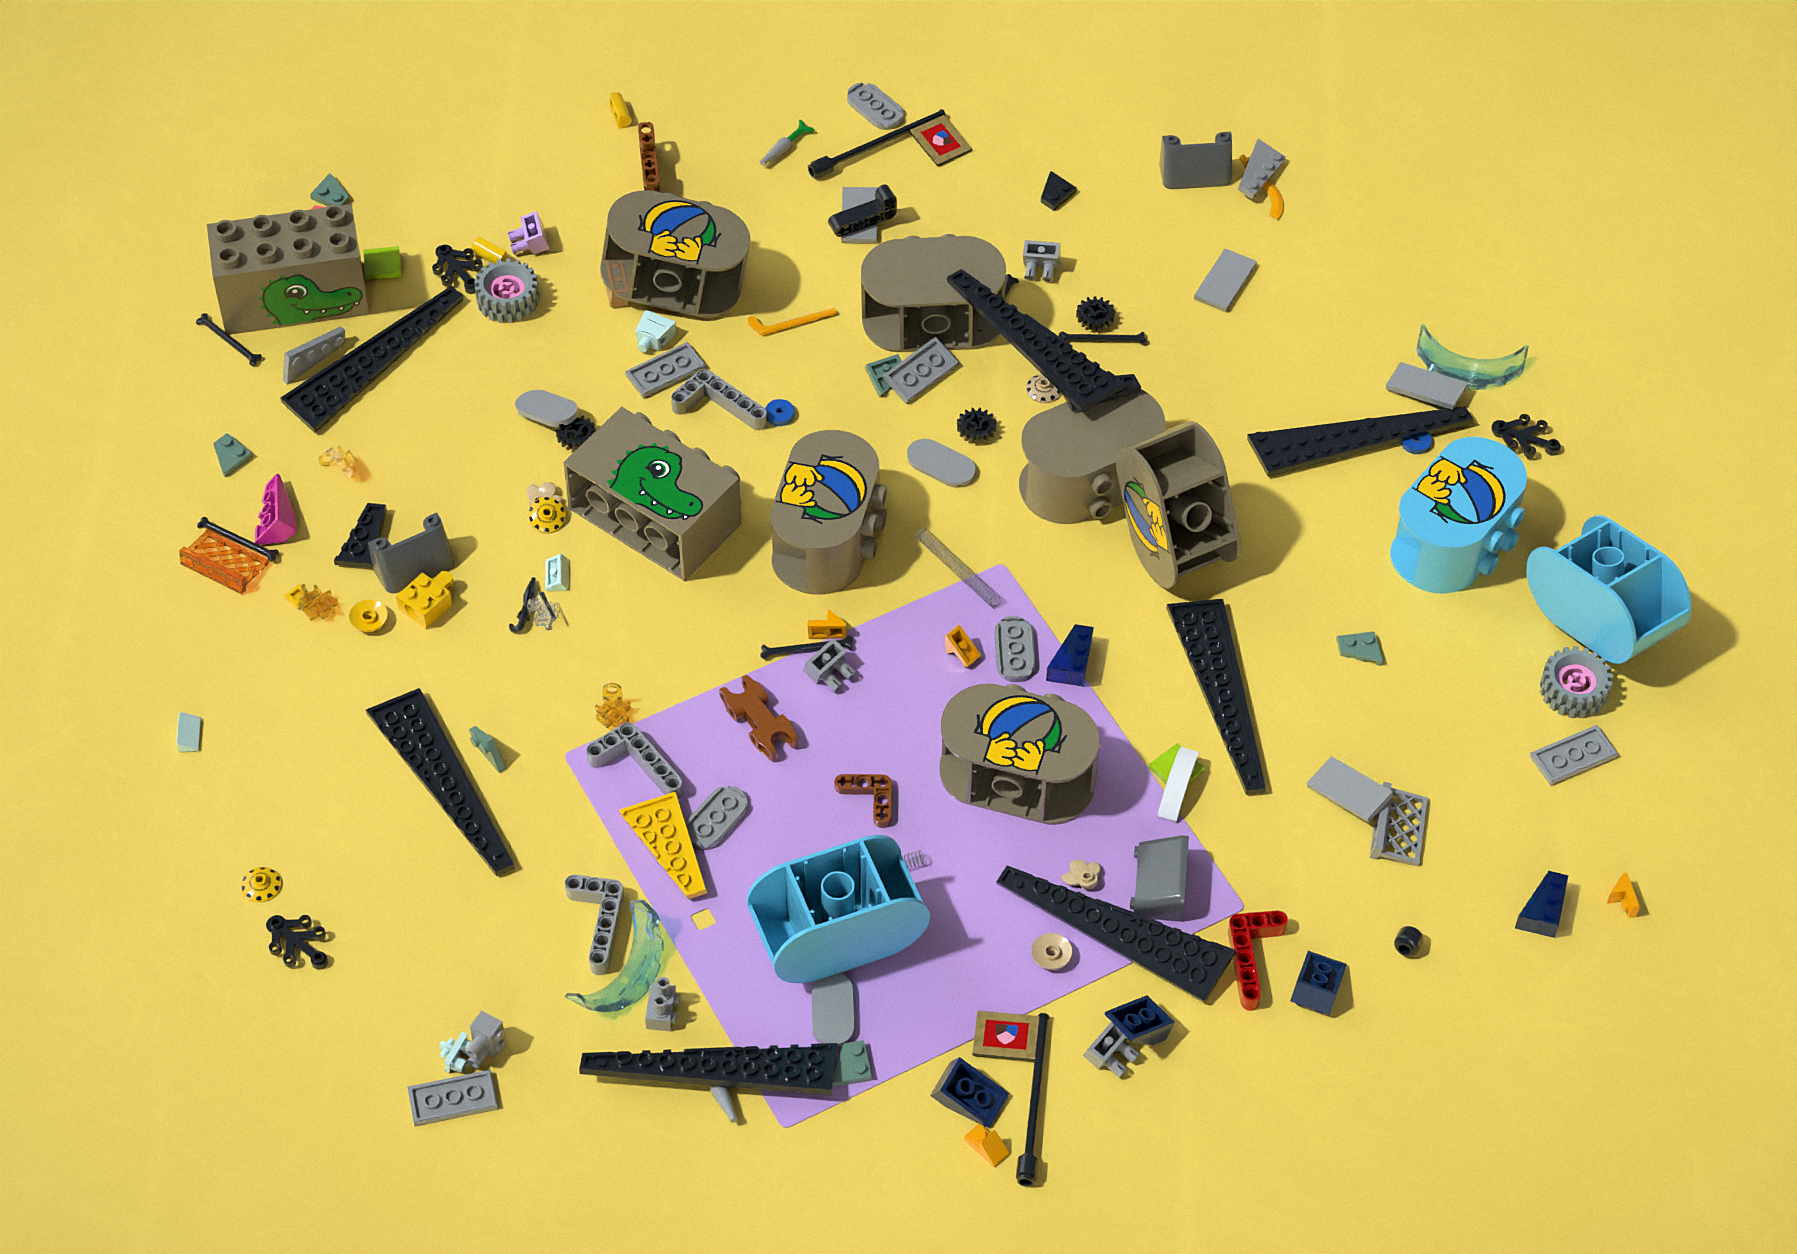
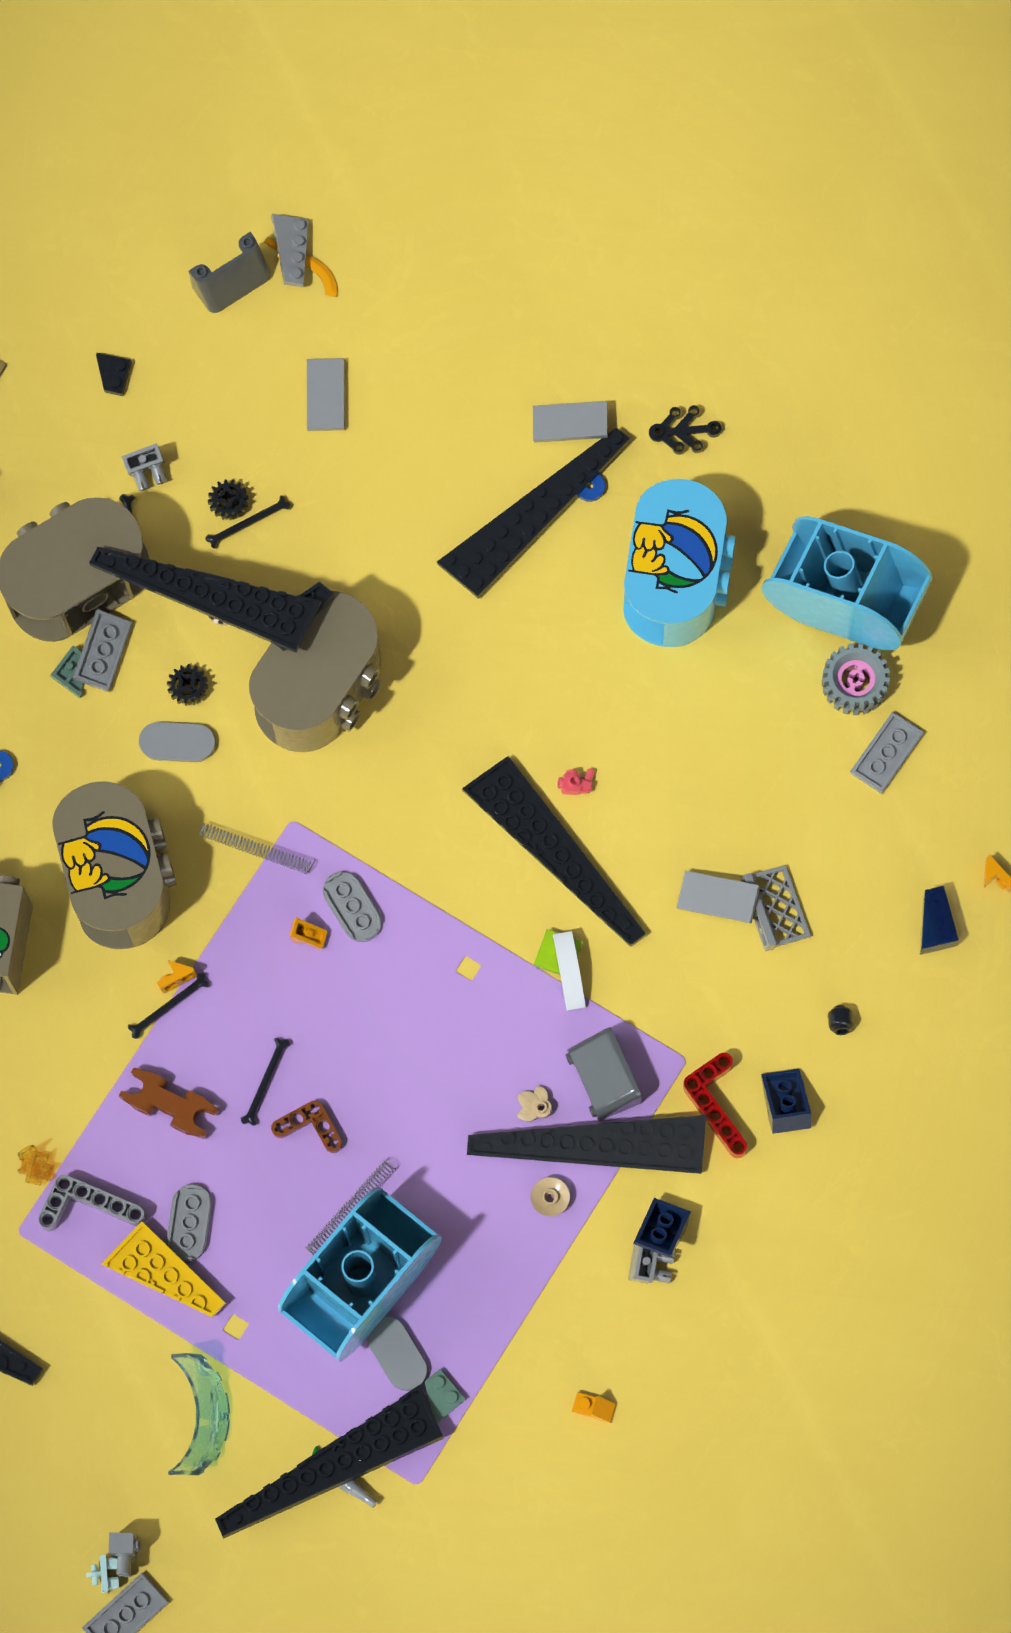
camera: 25 degrees left, 20 degrees up
light grey beam [565,875,624,975] -> none
light grey brick [645,977,680,1032] -> none
light grey brick [803,638,856,692] -> none
dark blue slope [930,1057,1009,1128] -> none
dark tan brick [939,683,1100,825] -> none
flag [972,1011,1050,1187] -> none
clear blue wedge [1046,624,1094,687] -> none
dark tan brick [1116,421,1241,588] -> none
sand green wing [1336,631,1383,666] -> none
clear light blue windscreen [1416,324,1529,390] -> none
none -> black piece [241,1038,290,1126]
none -> coral piece [557,768,595,795]

